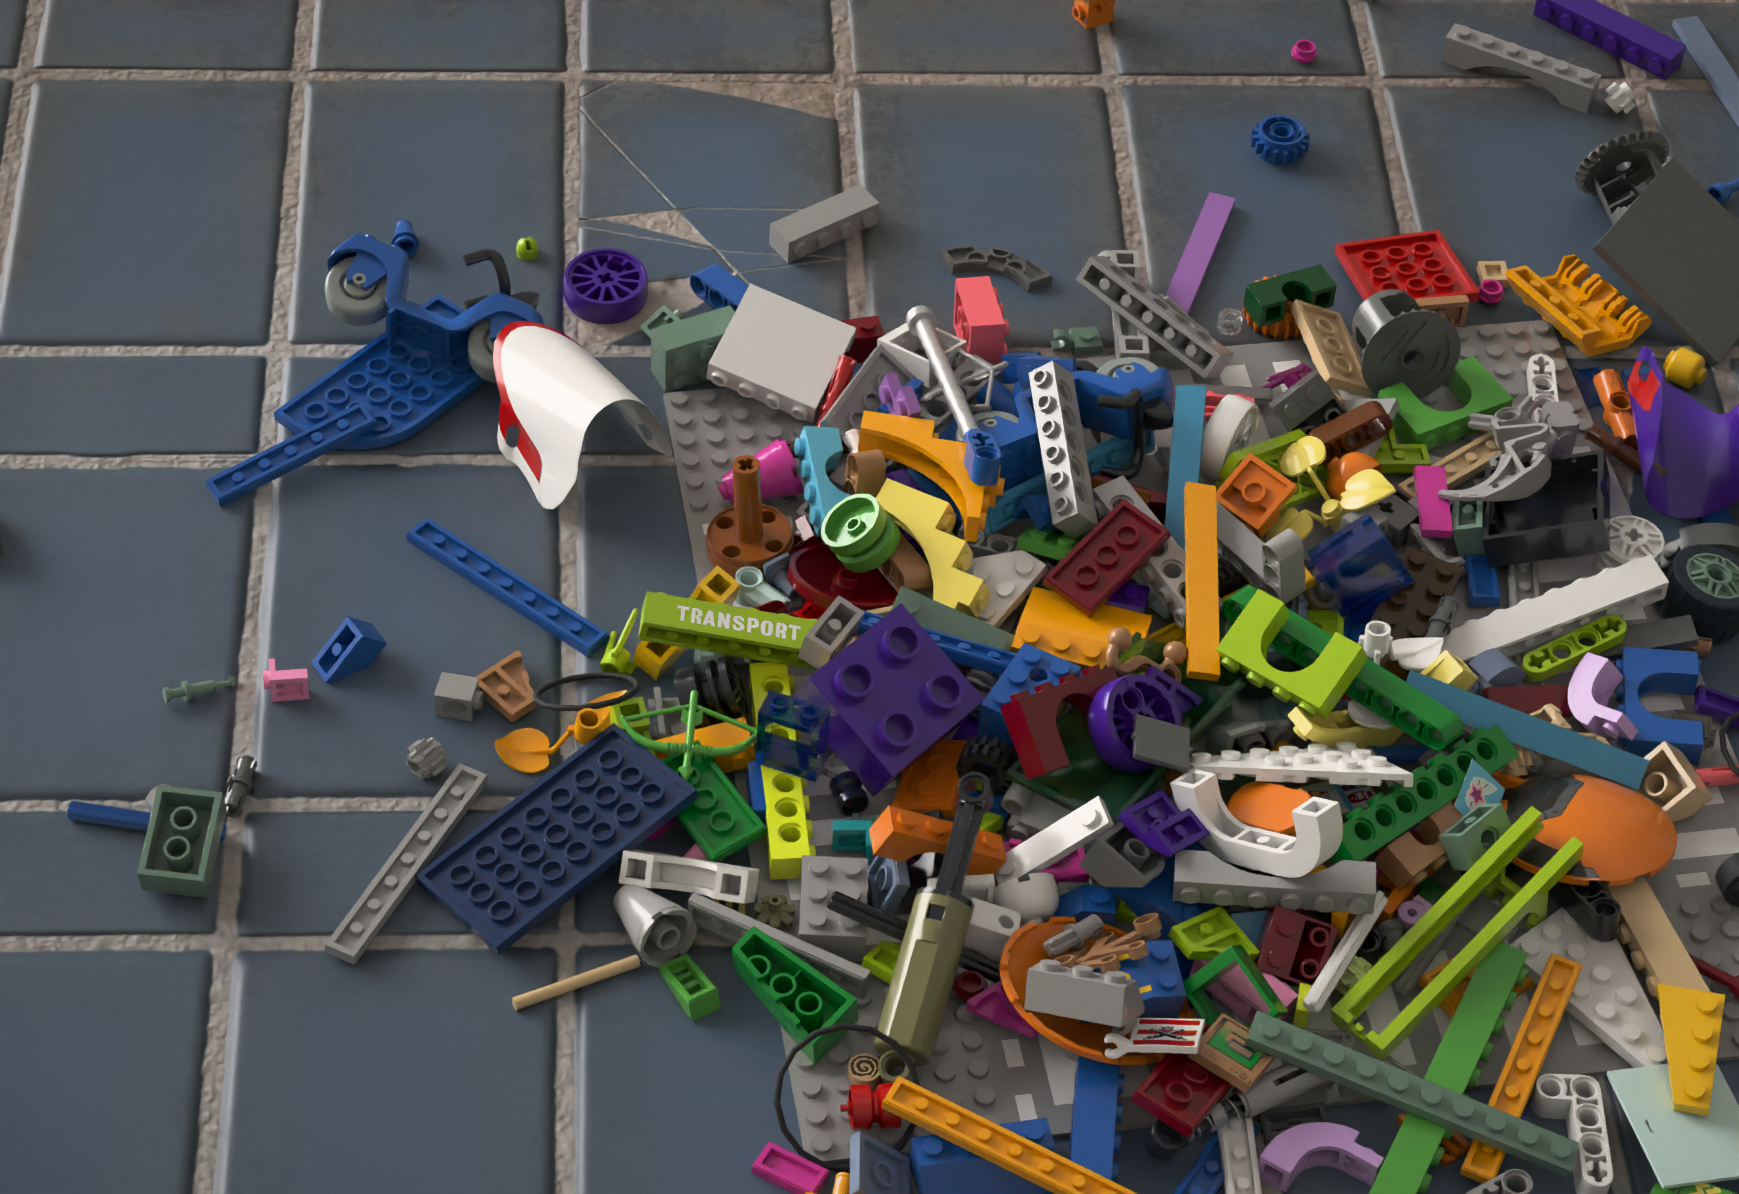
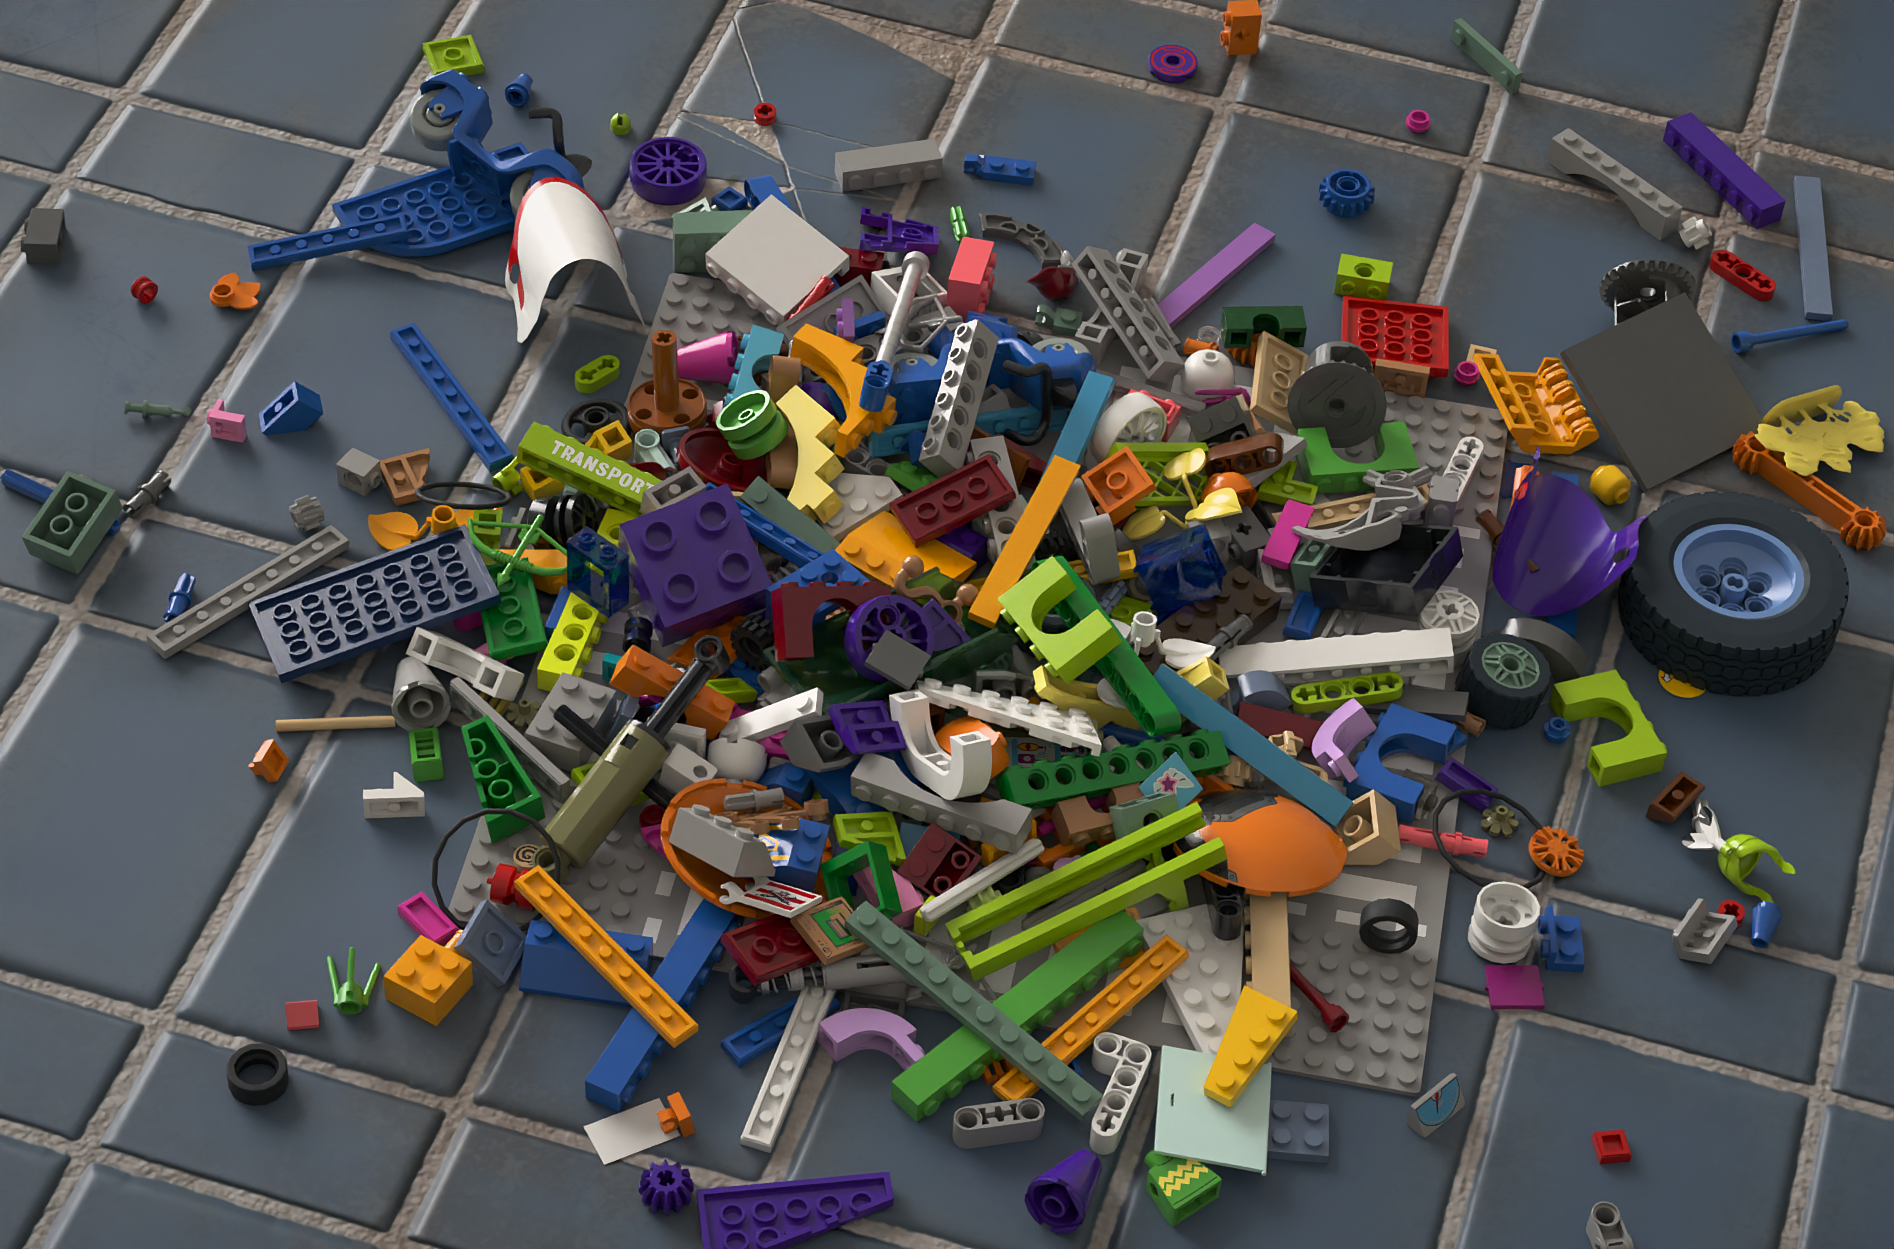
camera: 20 degrees right, 0 degrees up
none -> red bush [130,276,158,304]
none -> blue axle [163,573,196,623]
none -> orange plate [209,272,261,310]
none -> orange tile [248,740,289,783]
none -> white slope [363,772,425,818]
none -> lime tile [422,35,484,76]
none -> black wheel [561,398,632,445]
none -> lime beam [575,355,620,394]
none -> blue tile [711,186,748,211]
none -> red bush [754,103,776,126]
none -> dark purple wing [859,207,939,255]
none -> bright green piece [949,206,970,243]
none -> blue hinge [964,154,1036,186]
none -> dark red hair [1026,250,1081,300]
none -> dark purple tile [1148,45,1198,83]
none -> white cylinder [1181,349,1235,401]
none -> orange pin [1183,338,1219,355]
none -> lime brick [1334,254,1393,300]
none -> red beam [1710,250,1776,301]

